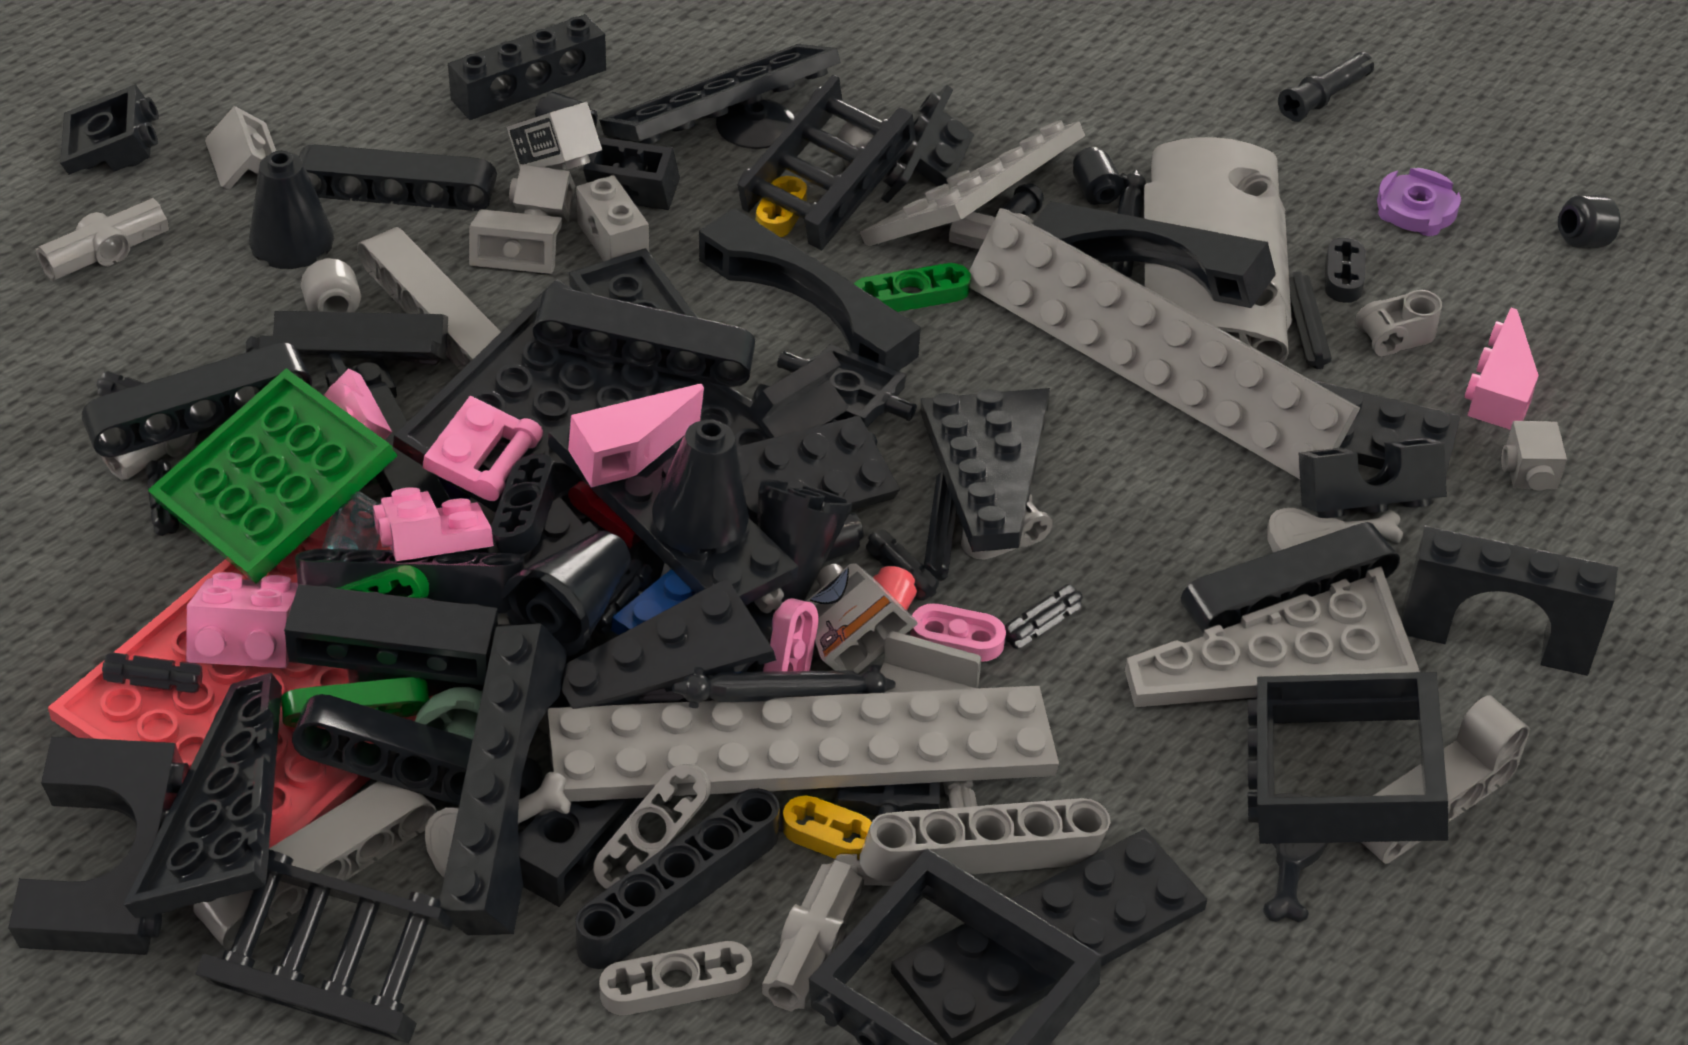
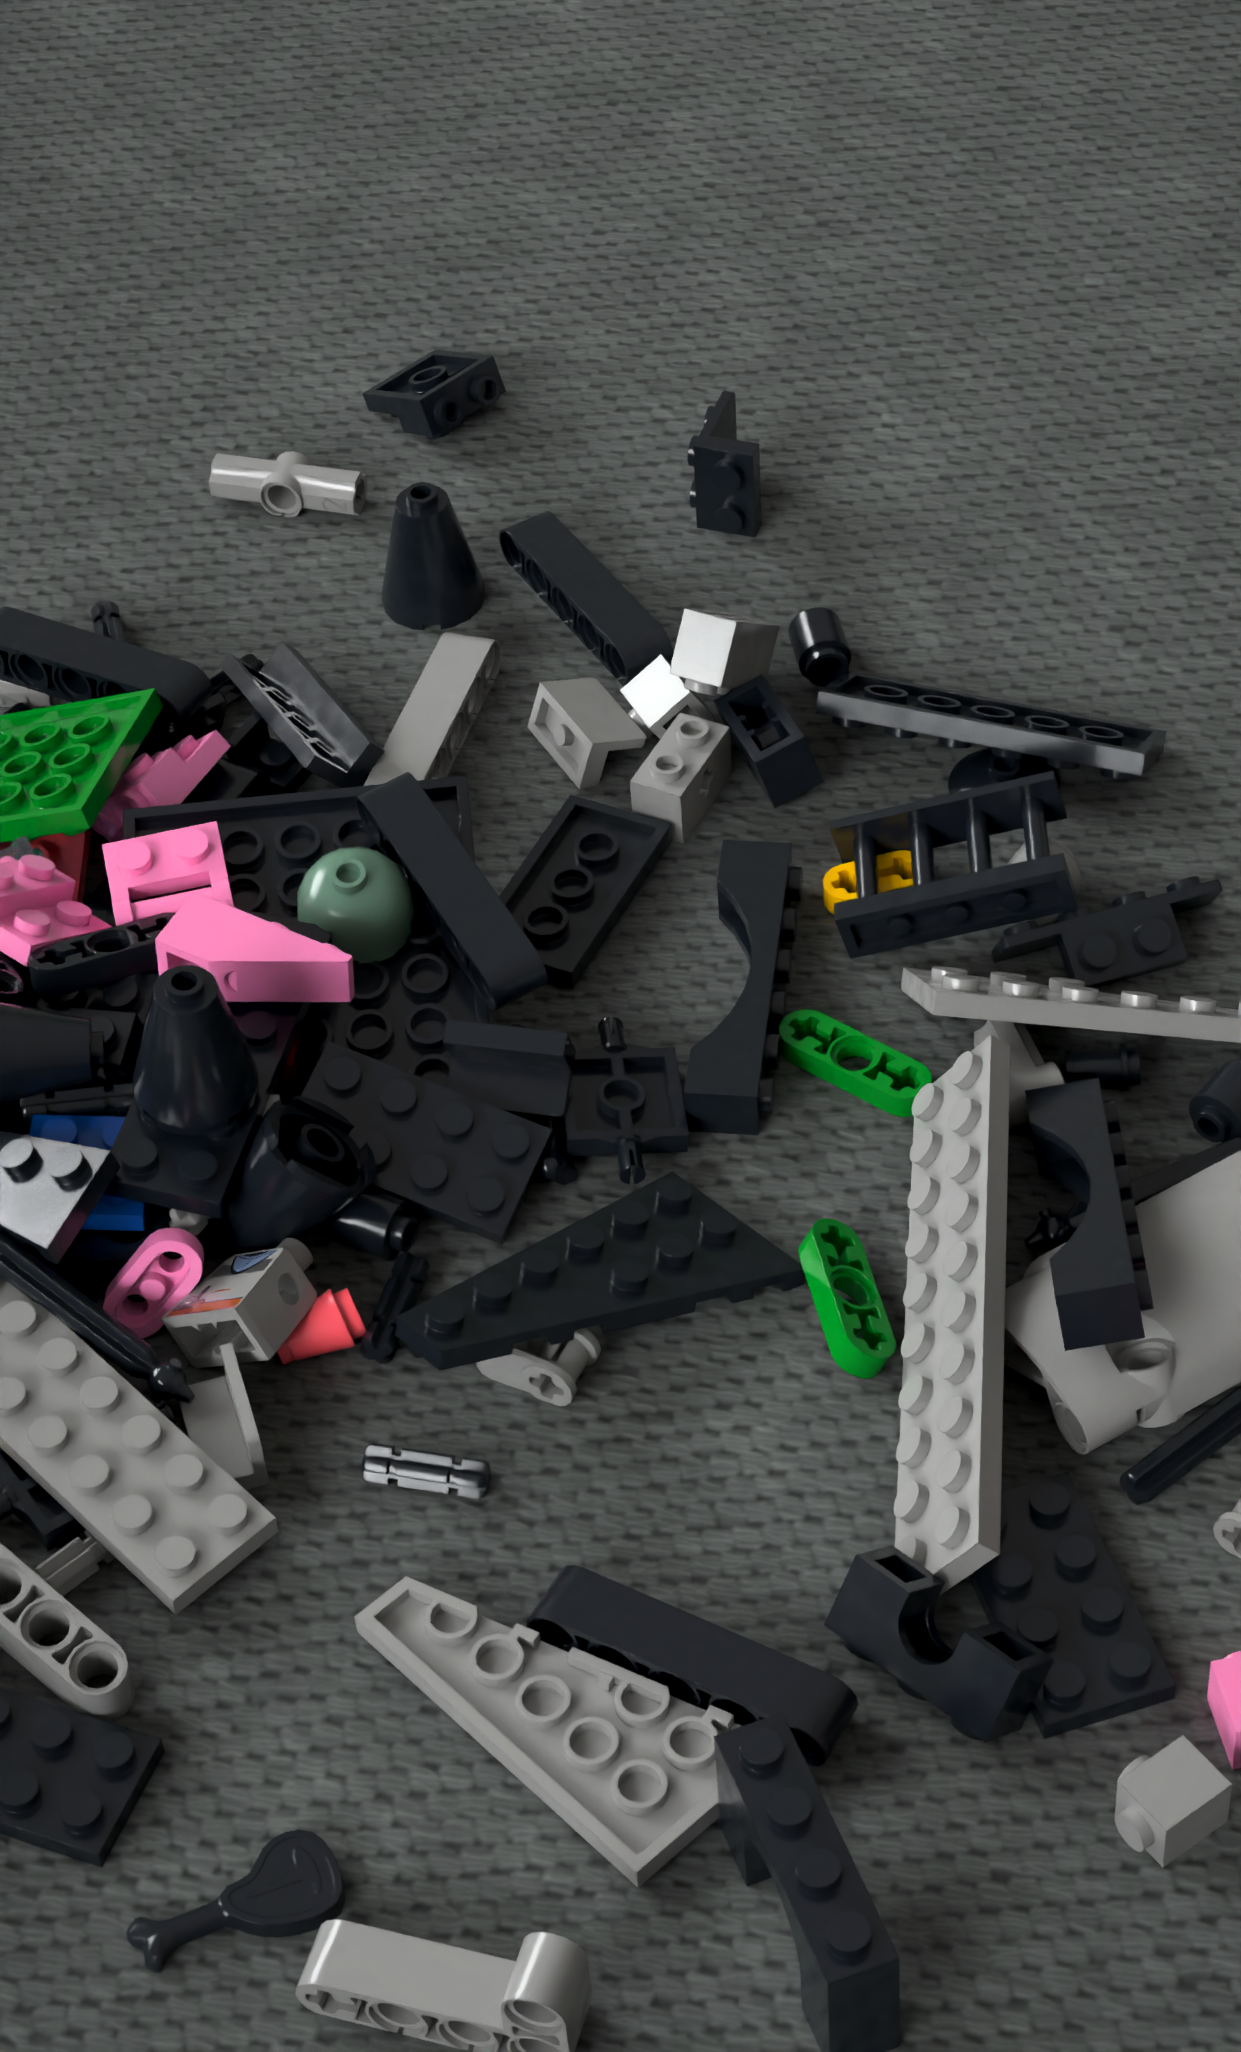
camera: 60 degrees right, 0 degrees up
light grey panel [205,106,276,189] -> none
light grey head [301,258,361,312] -> none
black brick [448,14,606,120] -> none
bright pink plate [910,604,1006,662] -> none
black window [1247,672,1448,844] -> none
light grey piece [1267,508,1403,553] -> none
none -> sand green cylinder [297,846,415,964]
none -> black bracket [688,391,762,538]
none -> green beam [798,1218,896,1379]

